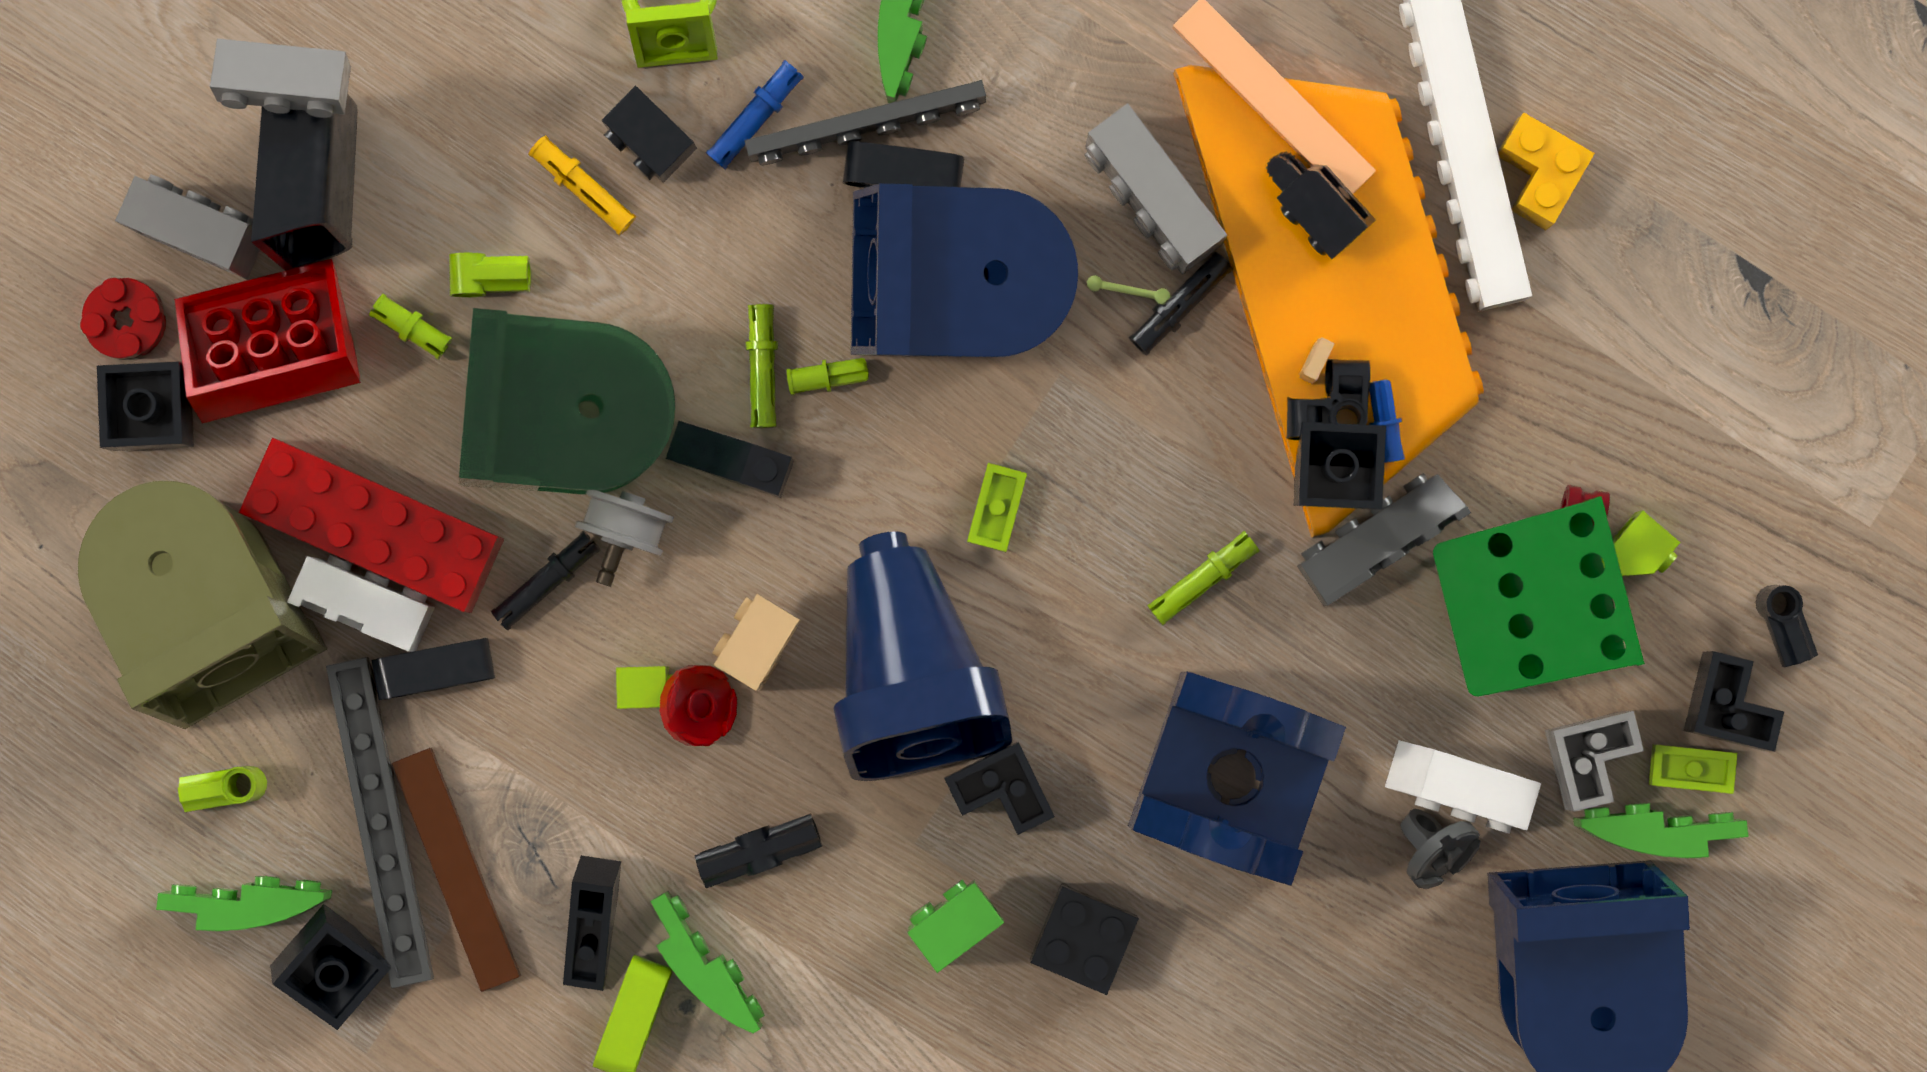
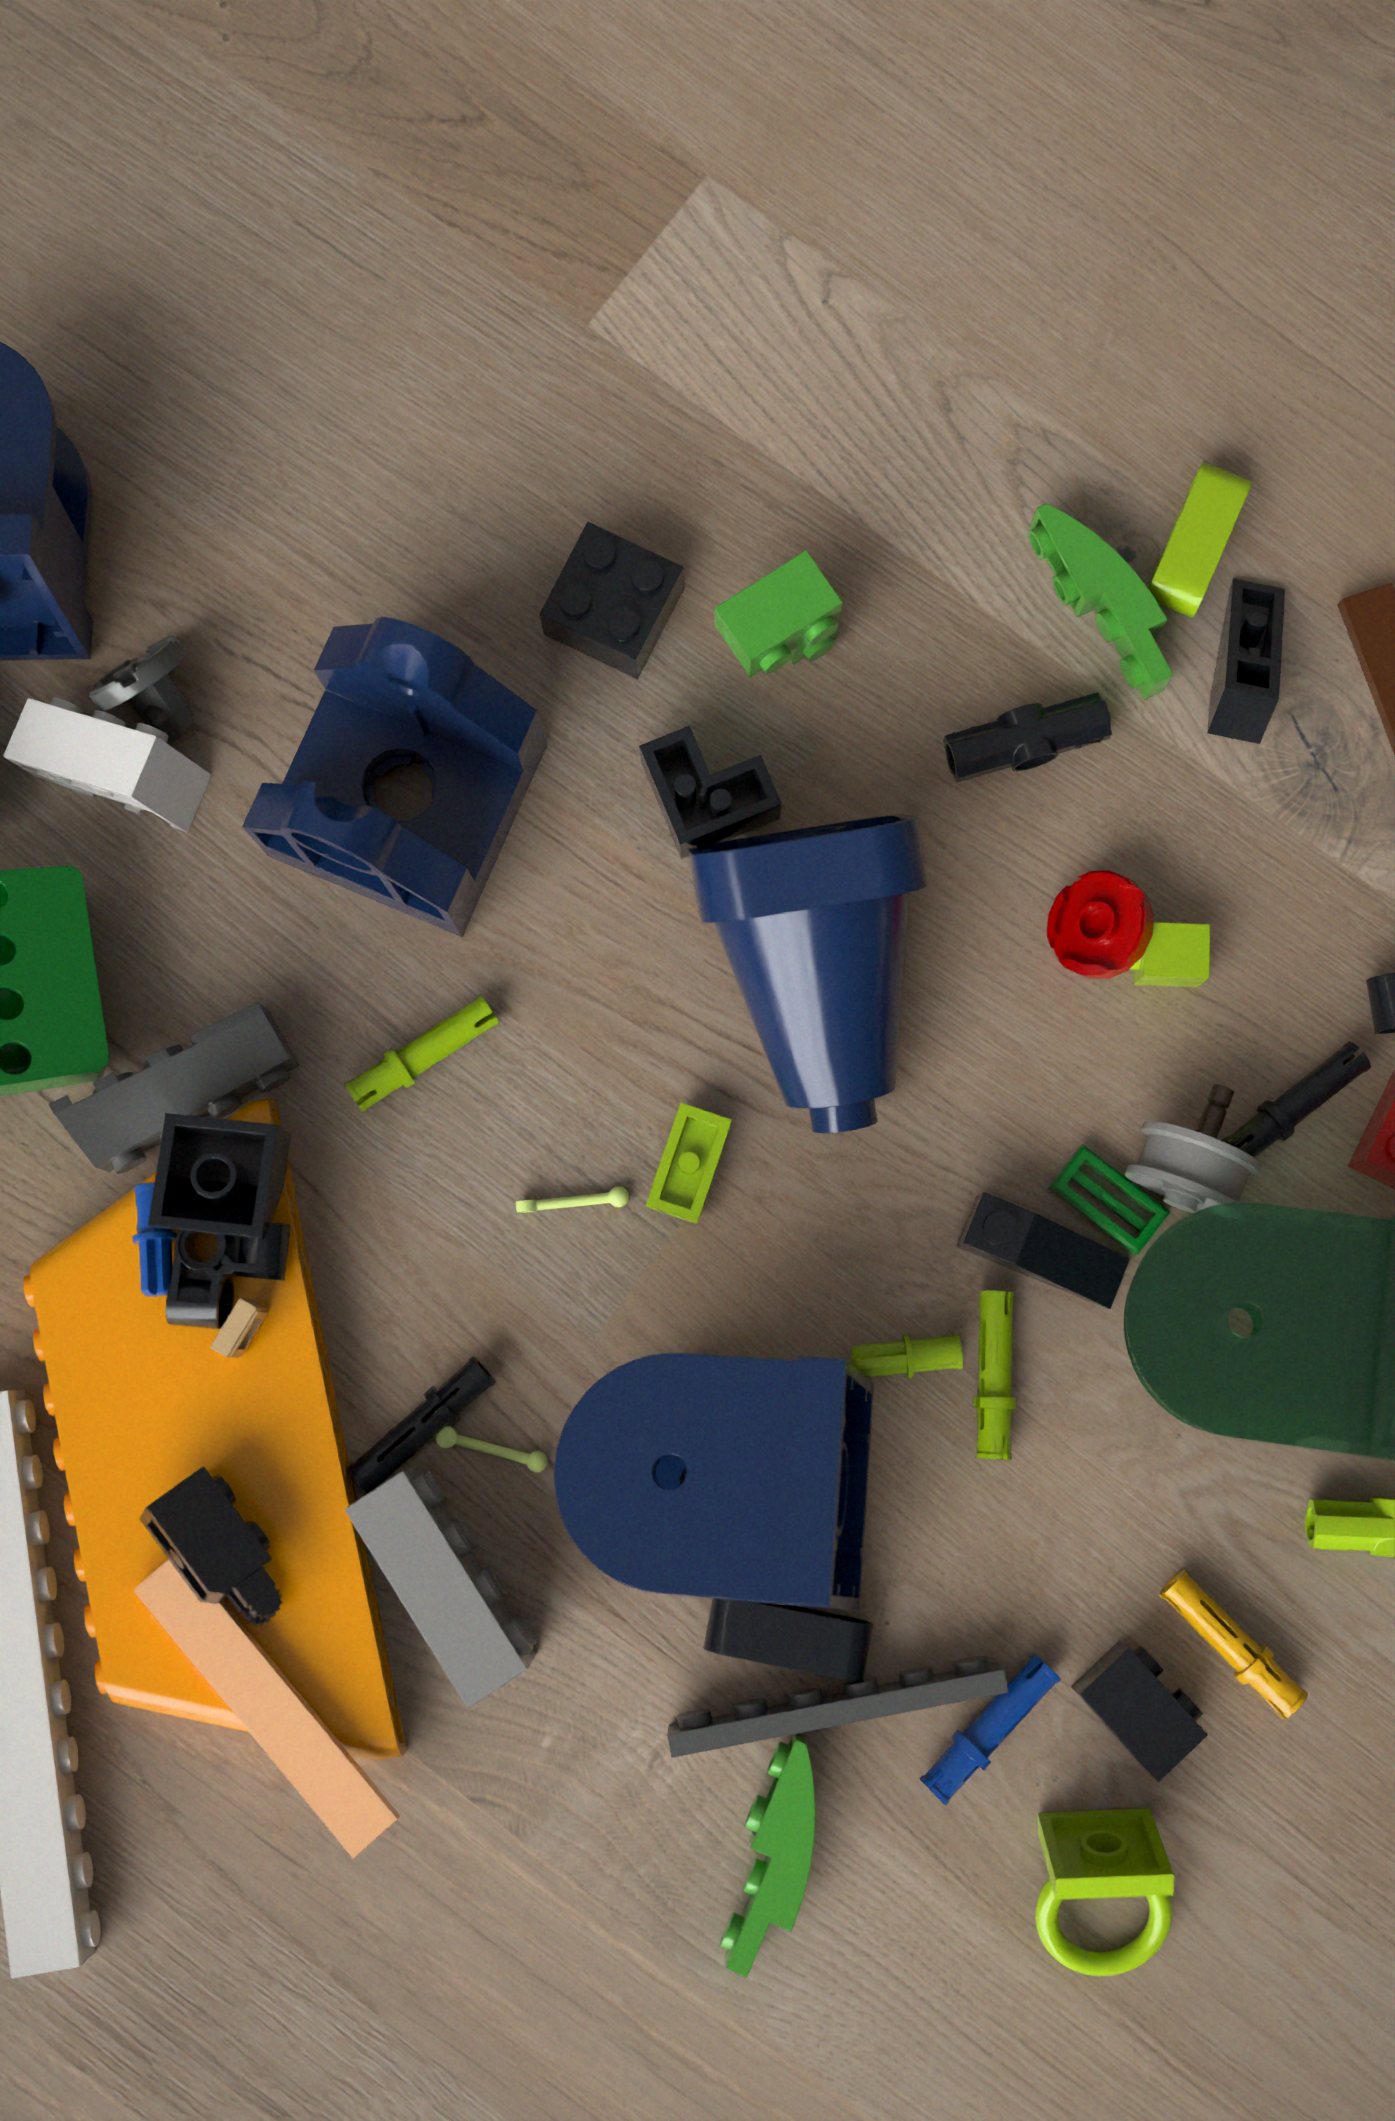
camera: 175 degrees left, 5 degrees down
tan brick [712,594,802,691] -> none
none -> yellowish green hinge [515,1186,629,1213]
none -> green tile [1048,1144,1170,1256]

